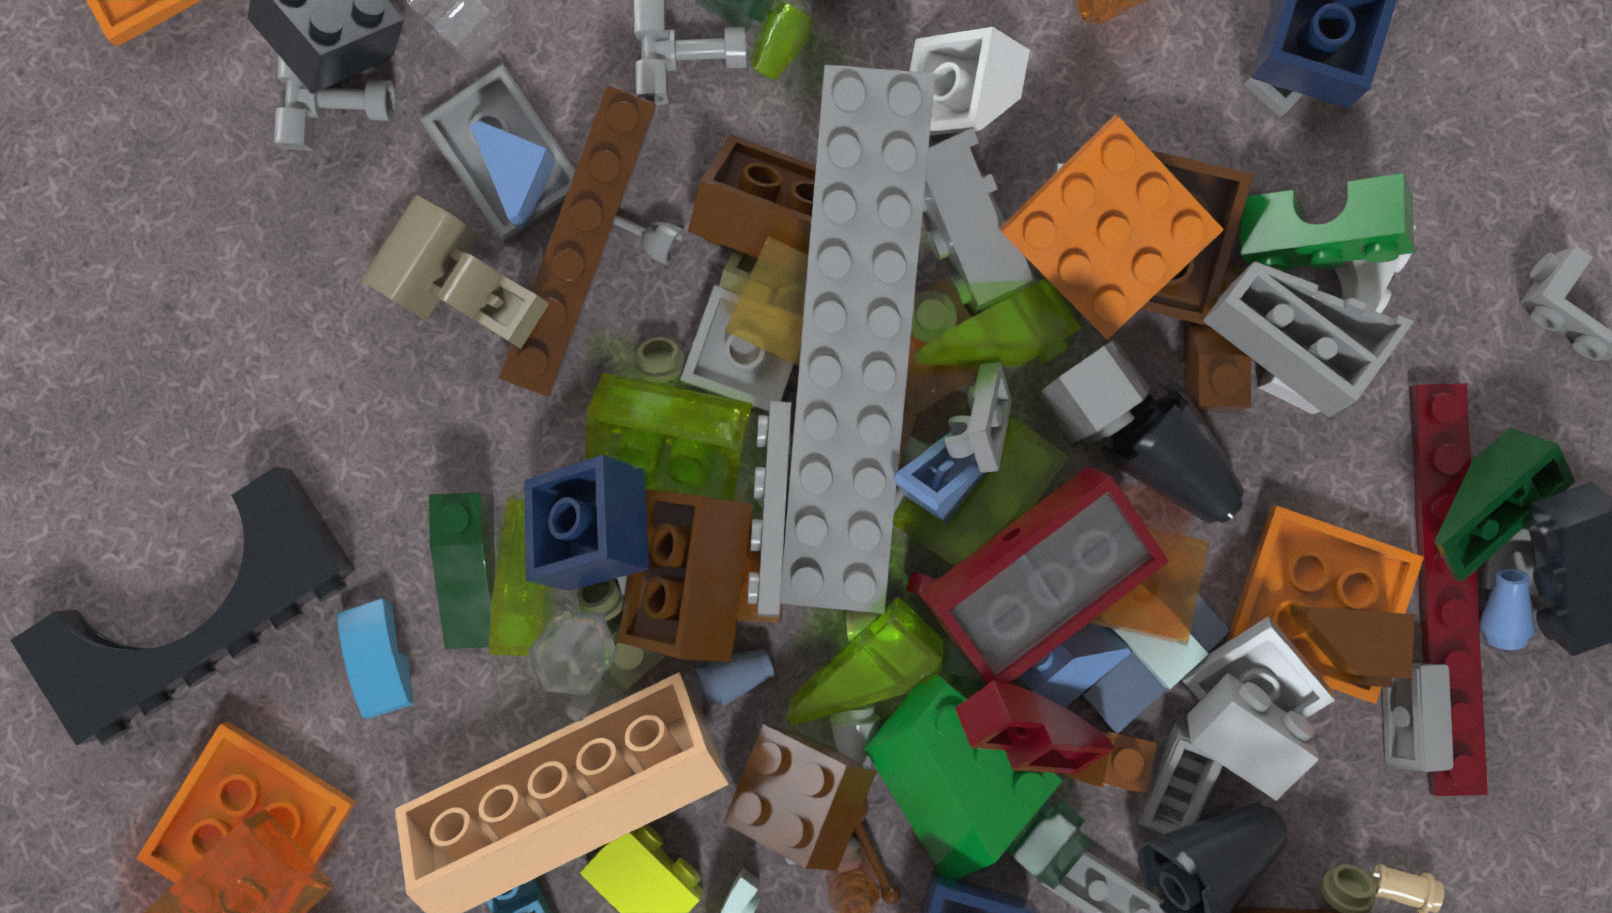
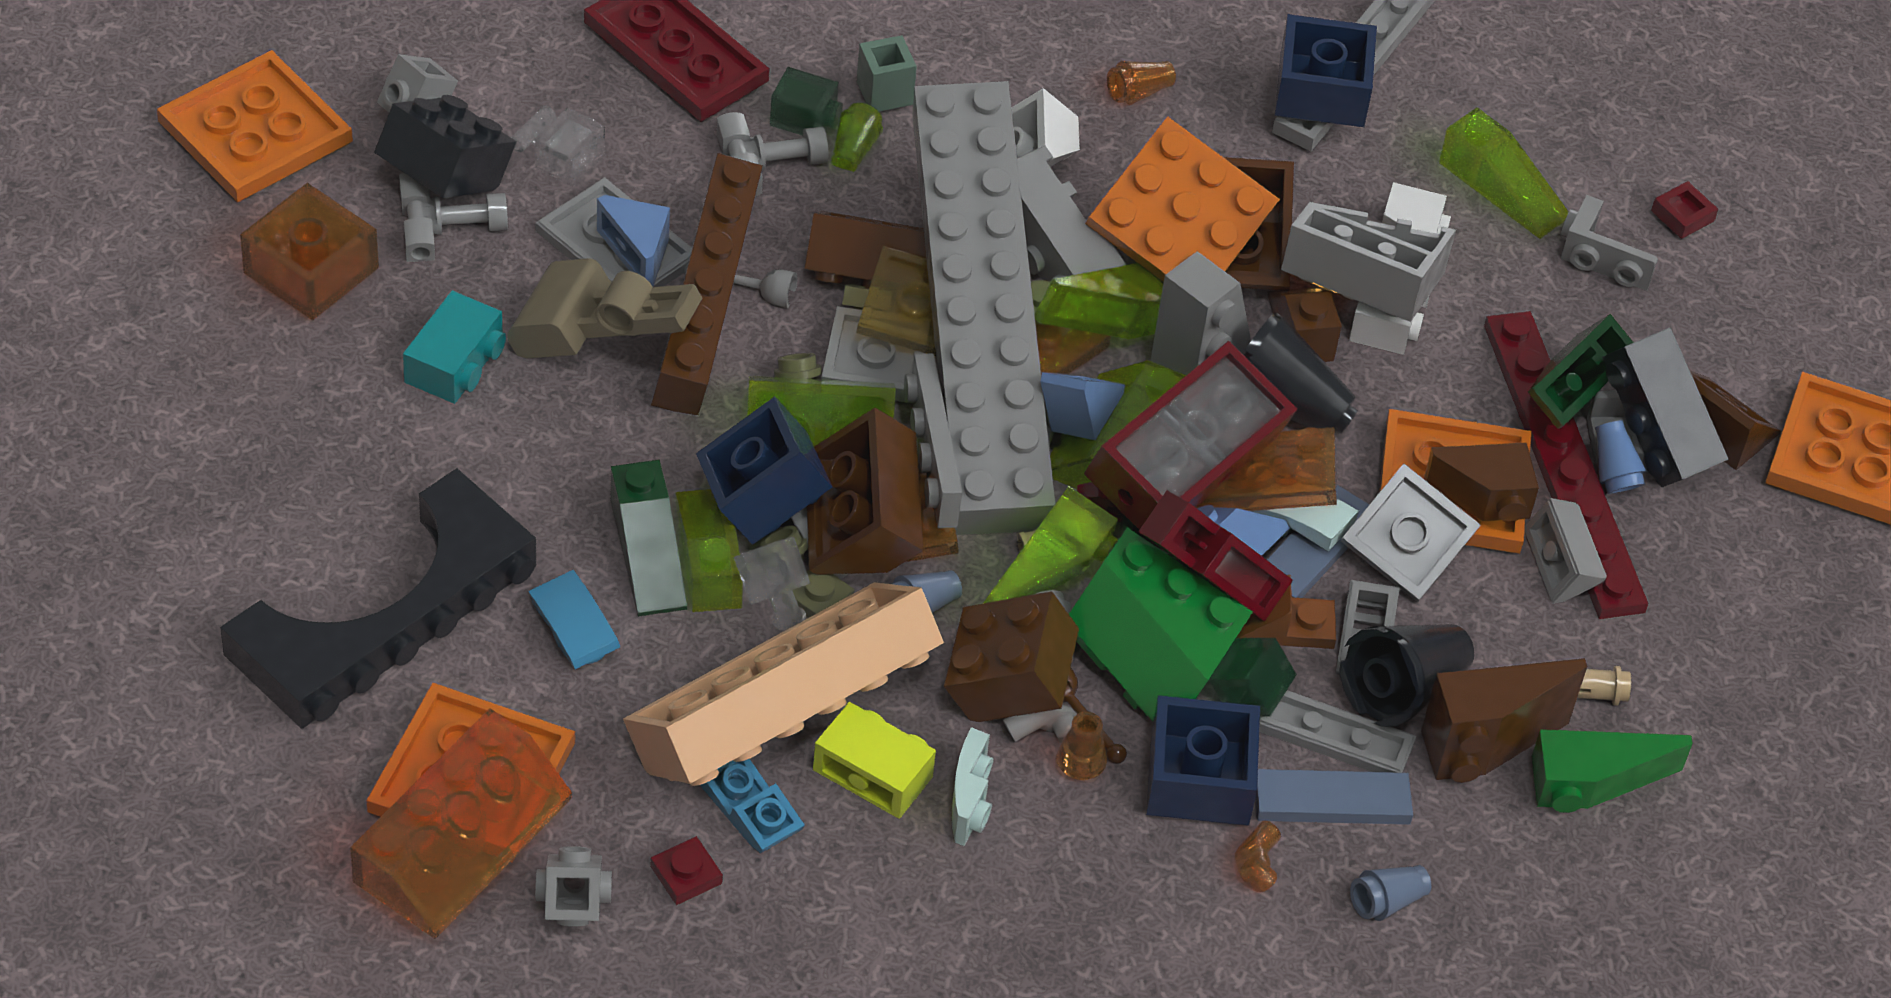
camera: 20 degrees left, 35 degrees down
light grey plate [944,362,1012,473] -> none
light grey brick [1187,673,1319,801] -> none
green arch [1241,173,1414,273] -> none
none -> clear orange brick [240,183,379,321]
none -> teal brick [403,290,506,404]
none -> clear neon green slope [1439,107,1569,239]

